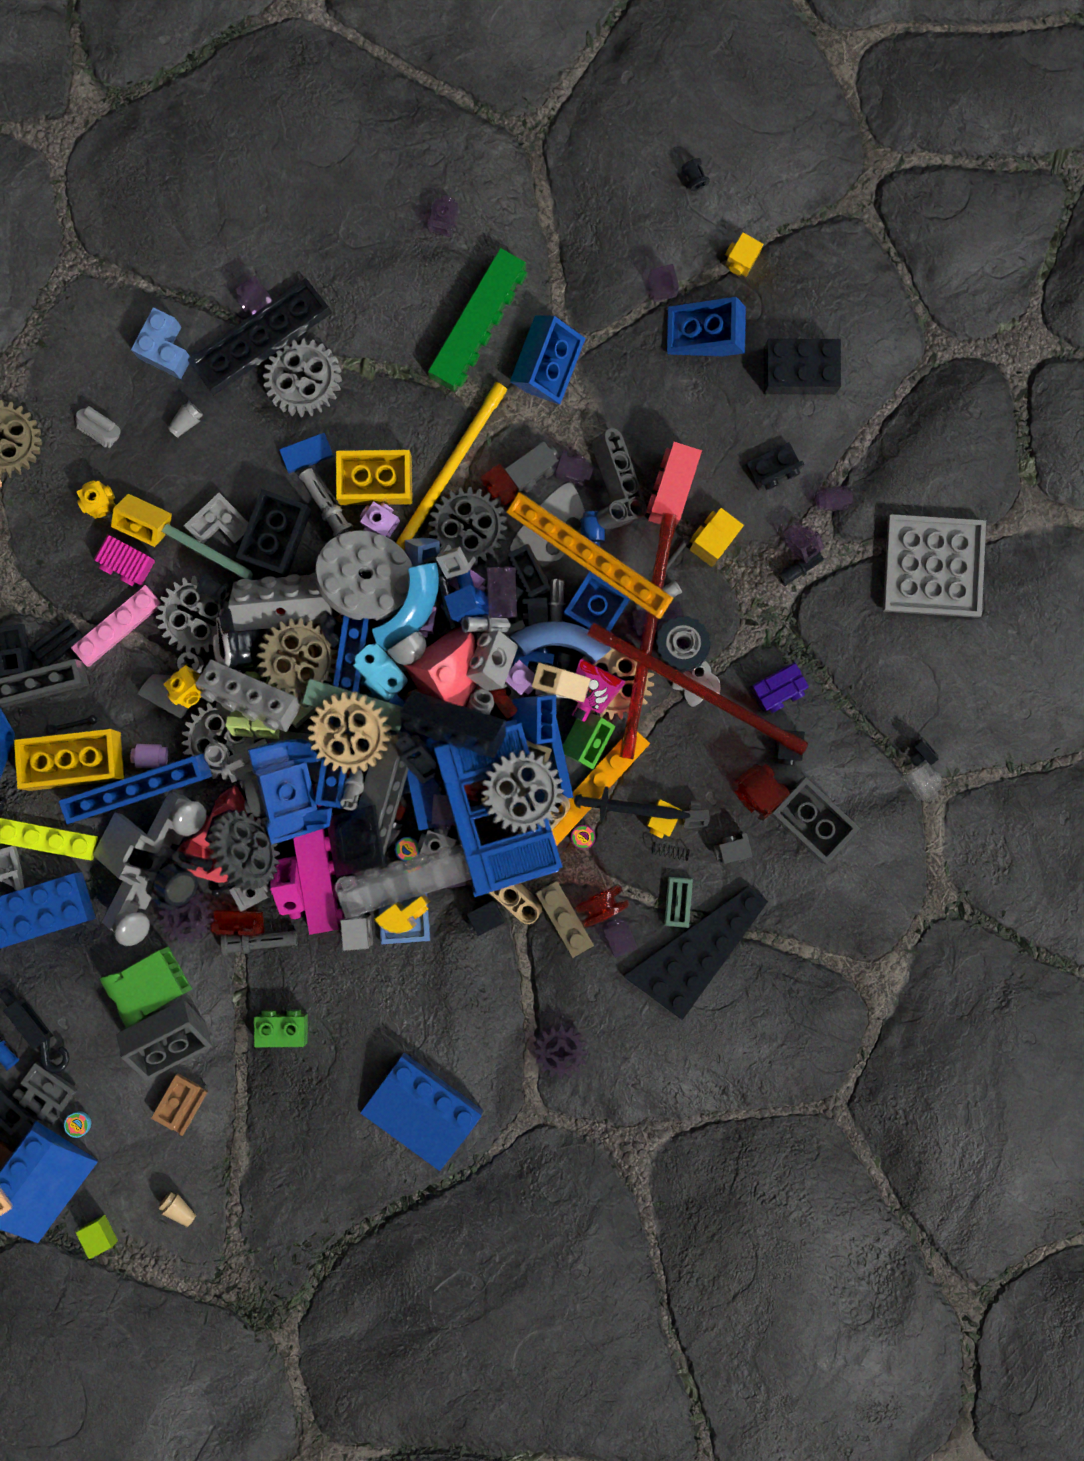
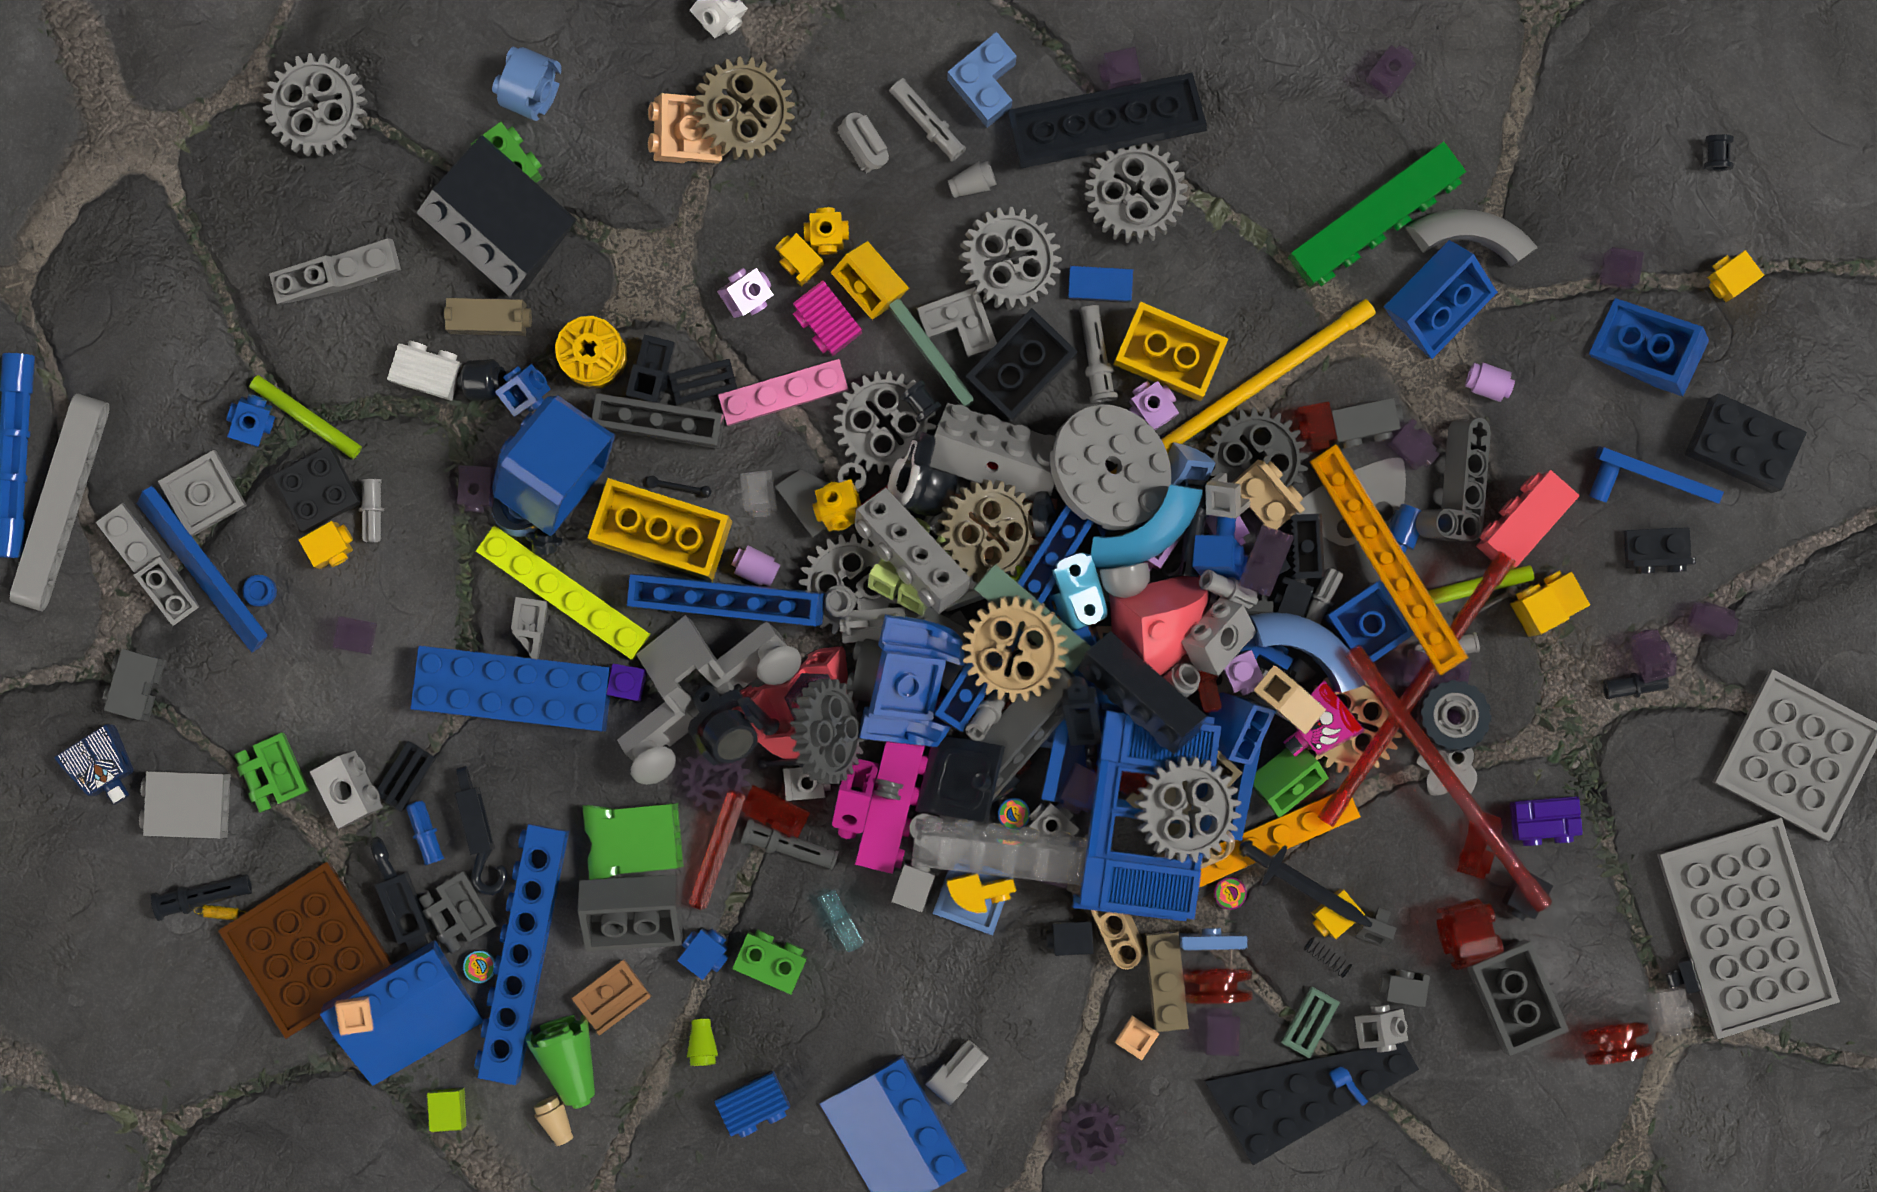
camera: 30 degrees right, 0 degrees up
none -> blue brick [474,824,569,1085]
none -> bright green cone [525,1015,595,1109]
none -> dark purple brick [607,663,647,701]
none -> blue brick [677,928,728,980]
none -> lime cone [686,1019,718,1066]
none -> clear red axle [689,790,745,910]
none -> blue brick [714,1071,790,1138]
none -> brick [717,267,773,318]
none -> clear brick [740,470,777,519]
none -> yellow brick [775,233,824,287]
none -> clear light blue axle [817,889,863,952]
none -> dark grey bush [872,778,904,800]
none -> light grey pin [889,78,966,162]
none -> light grey piece [925,1039,989,1106]
none -> light grey gear [959,207,1062,310]
none -> light nougat tile [1115,1015,1159,1060]
none -> medium blue plate [1179,928,1247,950]
none -> tan bracket [1232,459,1305,533]
none -> blue hand [1329,1067,1368,1106]
none -> light grey brick [1355,1004,1408,1052]
none -> light grey brick [1405,209,1538,267]
none -> lime piece [1427,565,1534,604]
none -> clear red hinge [1457,811,1504,880]
none -> lavender brick [1465,362,1515,402]
none -> clear red wheel [1580,1022,1654,1065]
none -> blue piece [1589,446,1724,504]
none -> light grey plate [1657,817,1840,1039]

